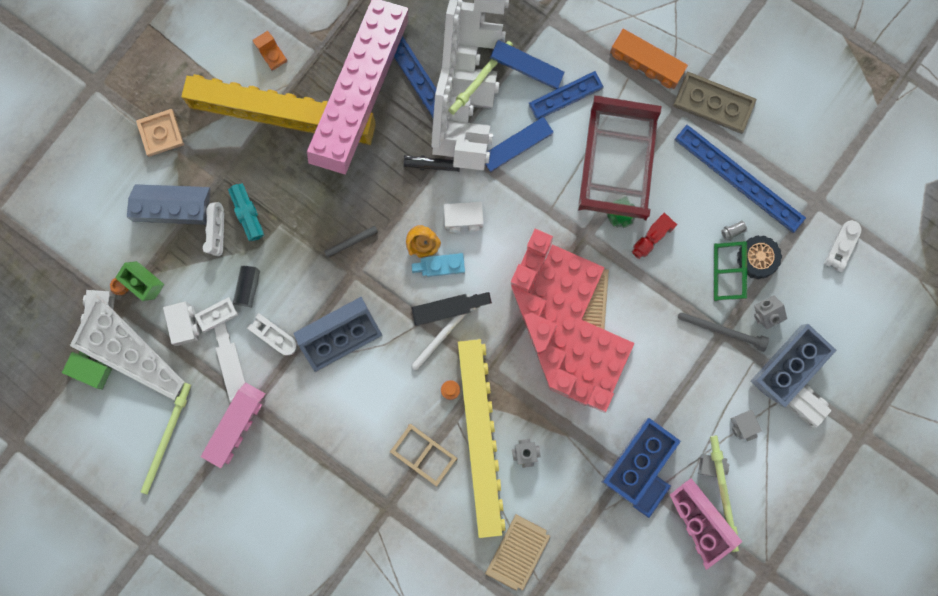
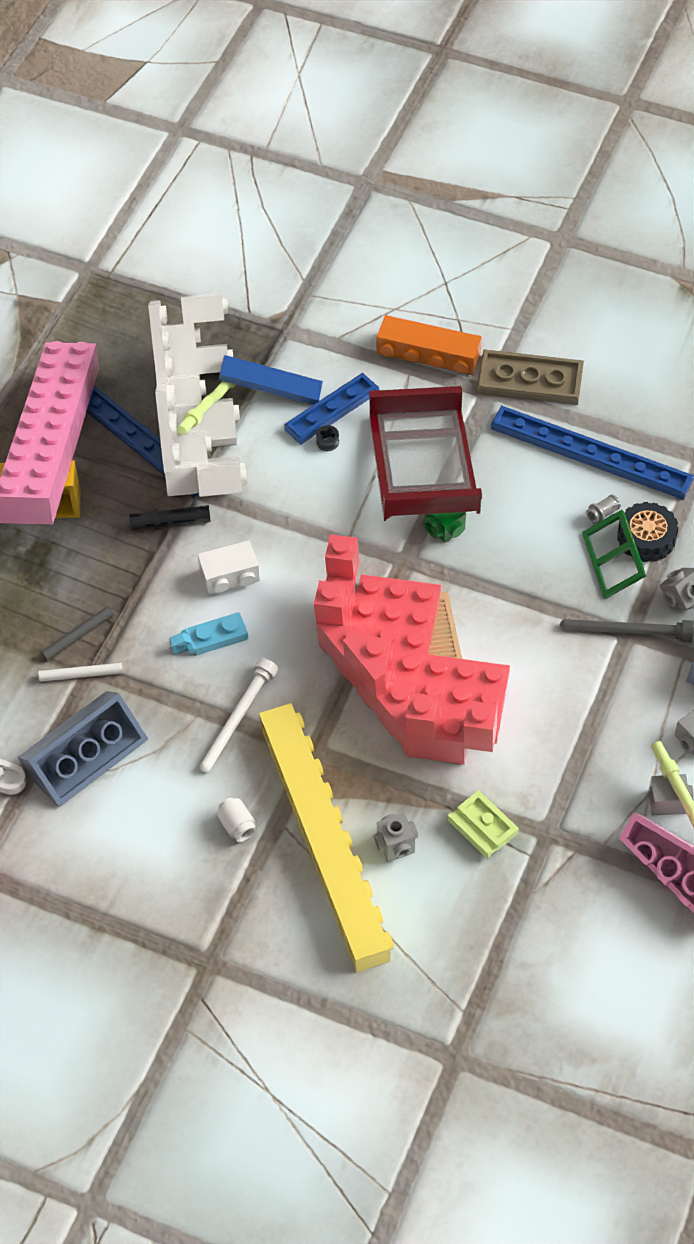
camera: 15 degrees left, 25 degrees down
tan window [390,424,458,487] -> none
light orange hair [406,225,441,258] -> none
black piece [411,292,492,326] -> none
orange plate [441,380,460,400] -> none
blue tile [485,117,554,173] -> none
tan window [485,514,550,591] -> none
blue brick [601,418,681,506] -> none
red piece [631,212,677,259] -> none
blue tile [632,476,671,518] -> none
none -> white bar [39,663,123,682]
none -> white brick [216,798,257,842]
none -> black bush [316,425,339,451]
none -> yellowish green plate [447,790,519,859]

